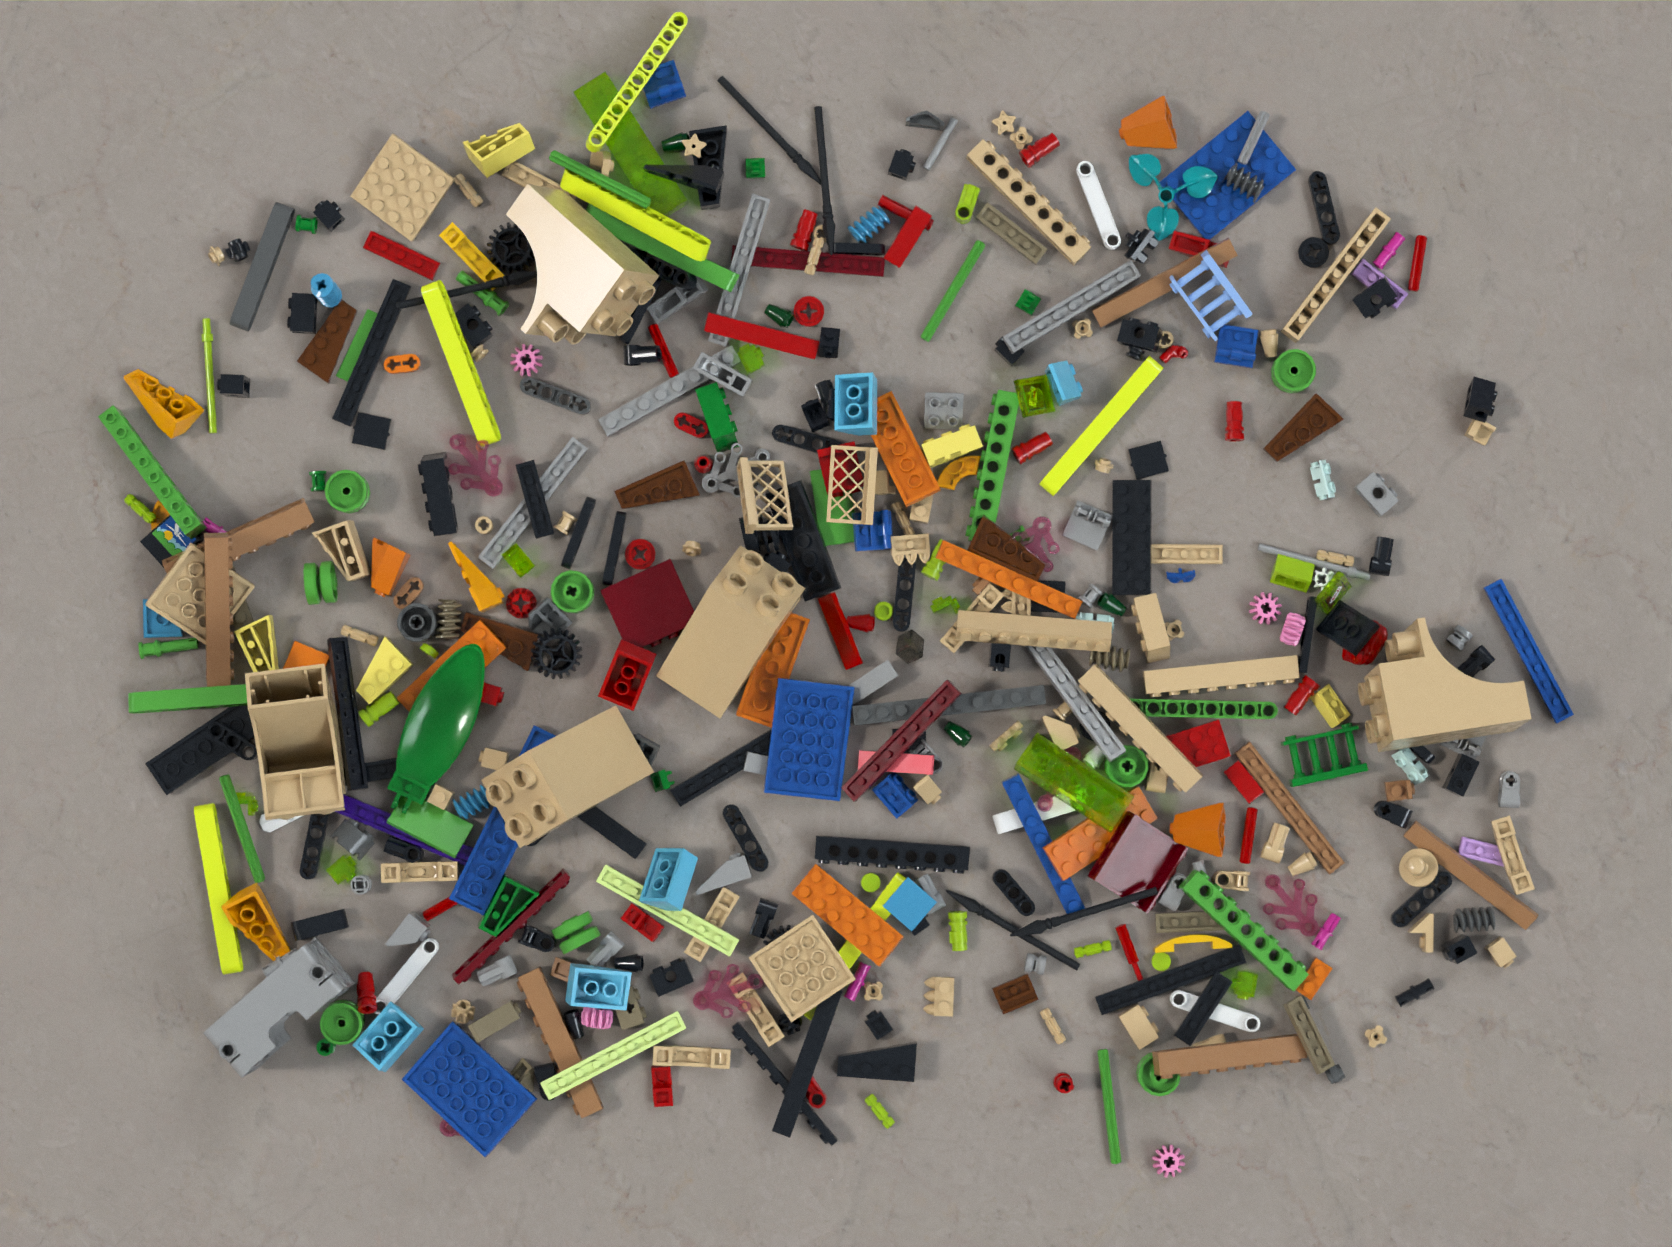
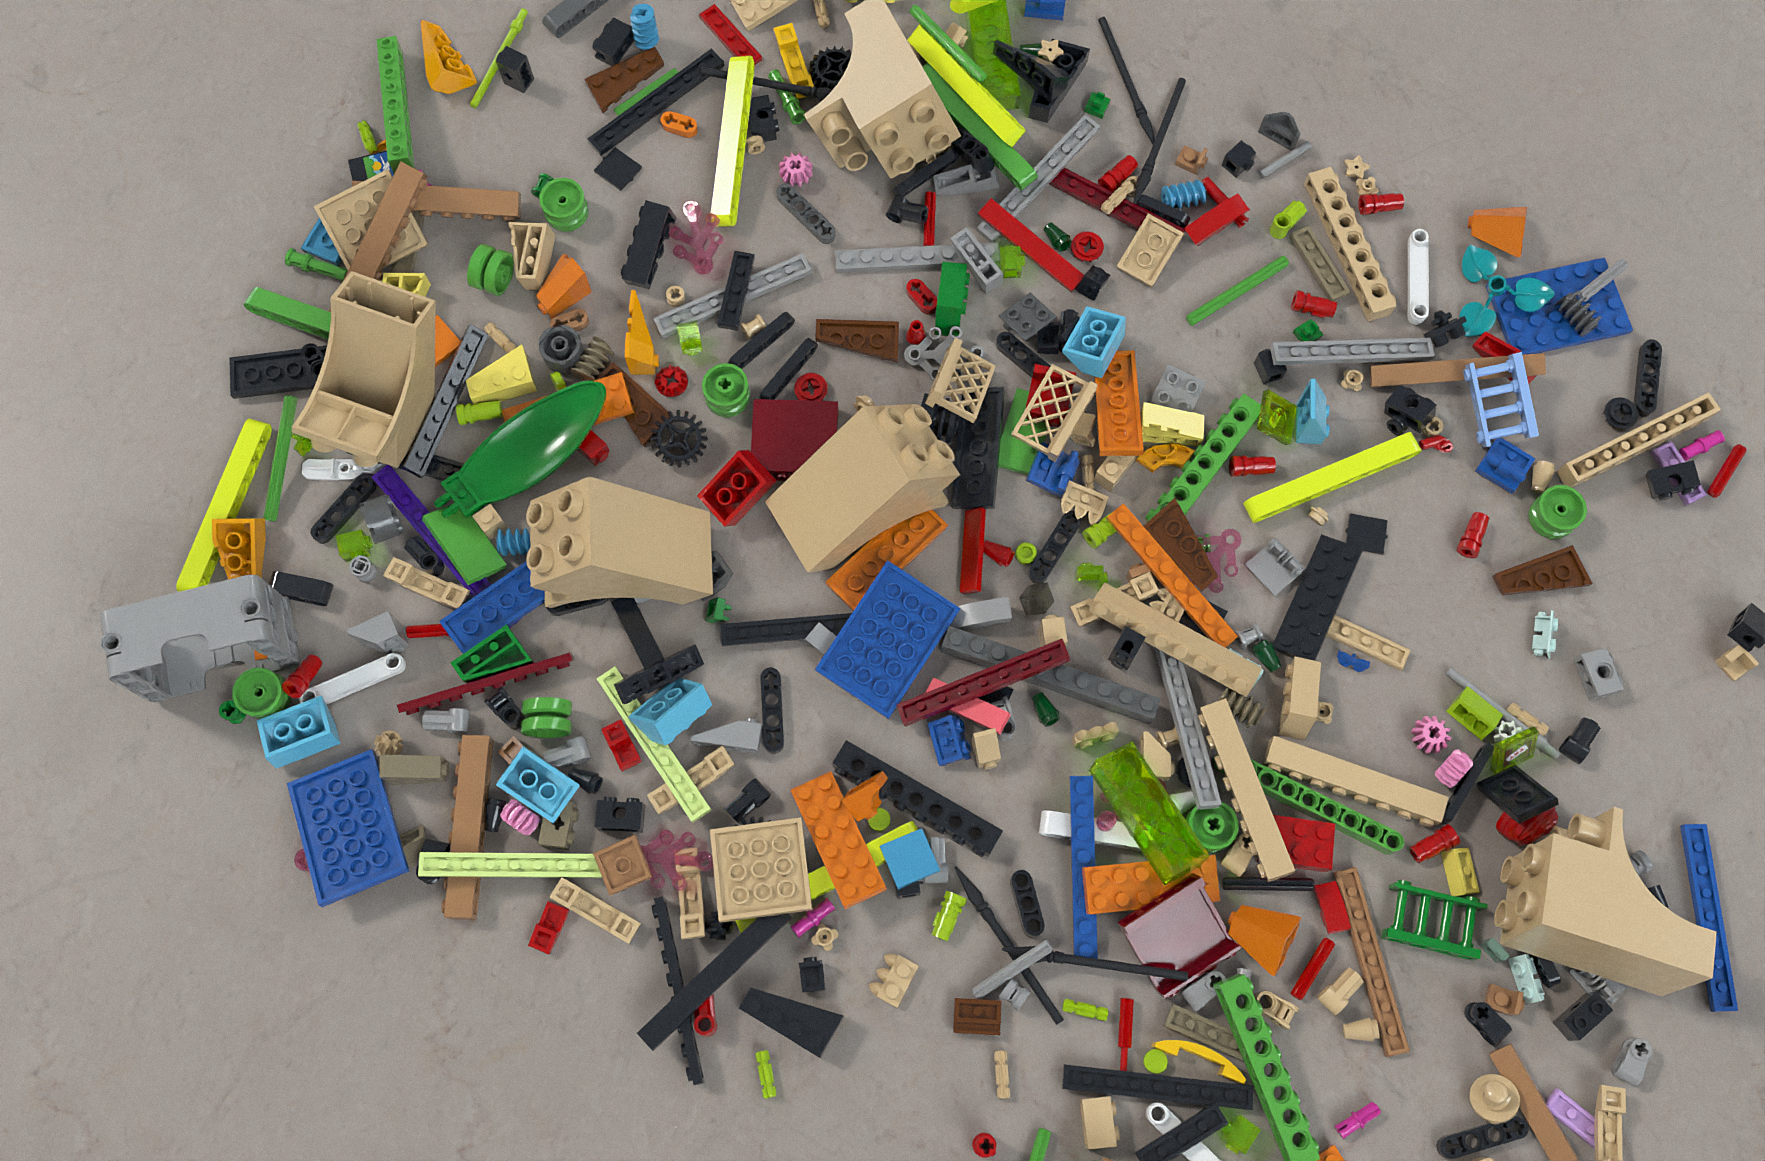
camera: 25 degrees right, 15 degrees down
dark grey slope [528,597,572,640] -> none
clear pink plant [1263,874,1319,936] -> none
none -> medium nougat tile [593,835,653,896]
none -> black slope [614,644,704,704]
none -> orange arch [842,771,888,822]
none -> light grey axle [972,940,1053,999]
none -> dark grey hinge [998,292,1057,341]
none -> tan brick [1038,615,1068,647]
none -> tan plate [1116,213,1184,288]
none -> medium nougat bracket [1175,145,1209,175]
none -> black axle [1222,877,1314,891]
none -> red axle [1291,290,1337,318]
none -> sand green tile [1480,938,1510,963]

